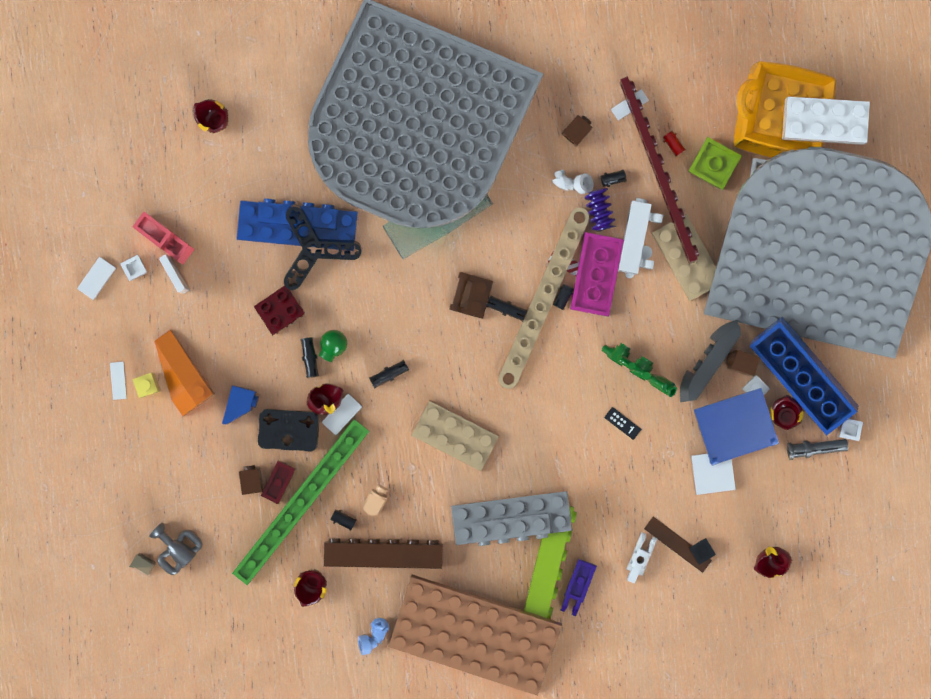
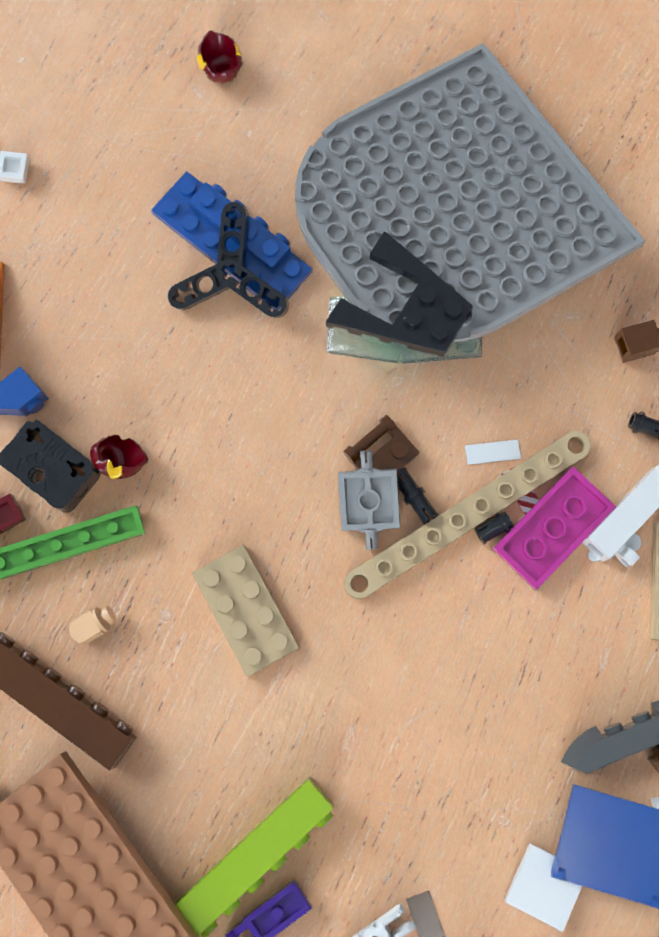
camera: 35 degrees right, 10 degrees down
coral slope [132,212,195,264] -> none
white tile [159,254,190,294] -> none
dark red hinge [254,285,305,336] -> none
black pin [300,337,319,378] -> none
green piece [319,330,347,362] -> none
white tile [322,393,363,435] -> none
black pin [330,509,357,531] -> none
black pin [369,359,409,389] -> none
light grey plate [451,491,573,546] -> none
white arm [552,170,594,194] -> none
dark purple piece [584,188,616,231] -> none
green plant [602,343,677,397] -> none
black sticker [604,407,642,440] -> none
none -> black wing [326,231,473,357]
none -> light grey plate [338,450,400,550]
none -> white sticker [465,440,521,465]

